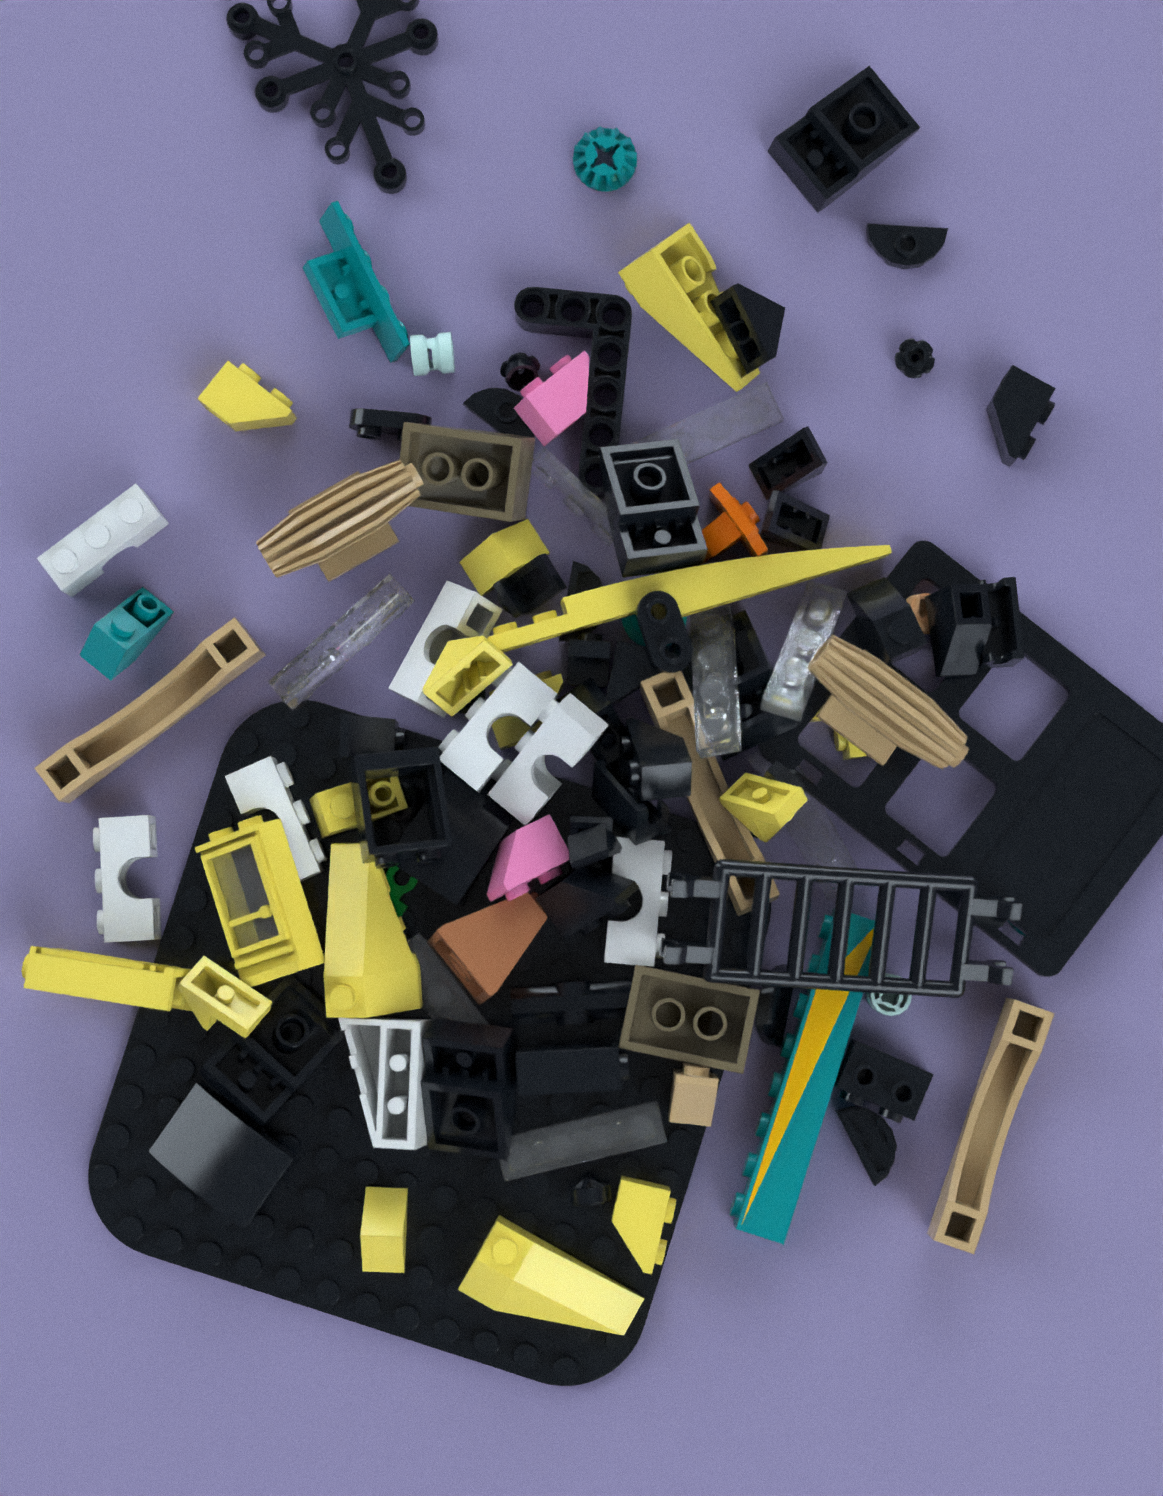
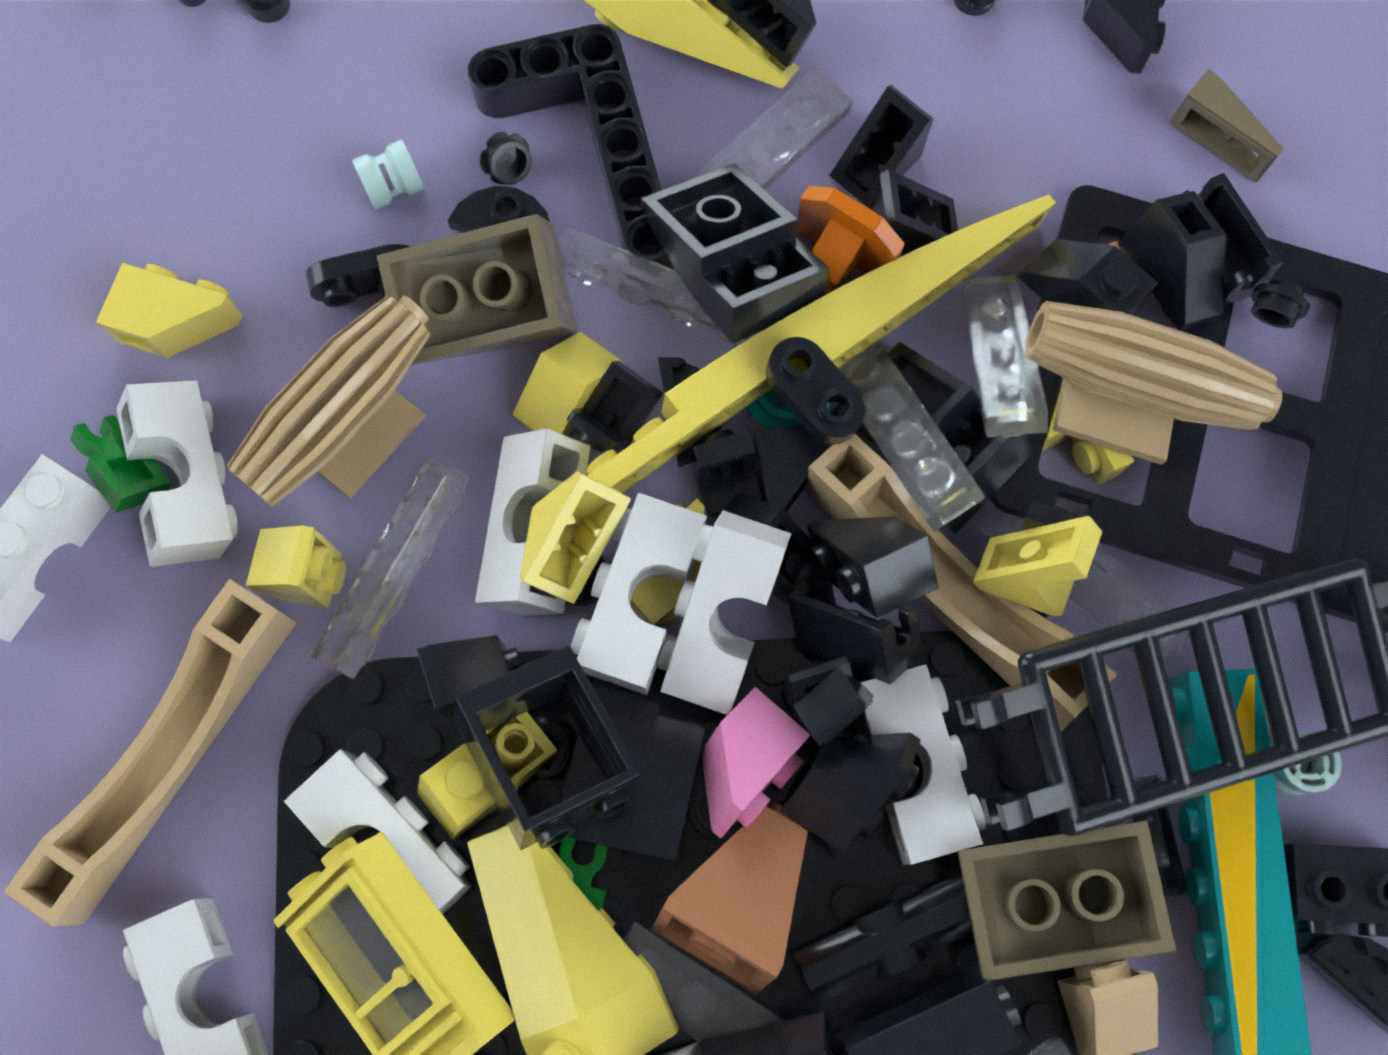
camera: 25 degrees left, 10 degrees down
teal slope [79,587,174,681] -> none
teal bracket [302,201,410,363] -> none
bright pink slope [513,350,590,447] -> none
none -> green plate [70,415,172,512]
none -> white arch [116,380,238,567]
none -> light yellow slope [246,525,346,609]
none -> dark tan slope [1170,69,1283,183]
none -> black plate [1251,279,1310,329]

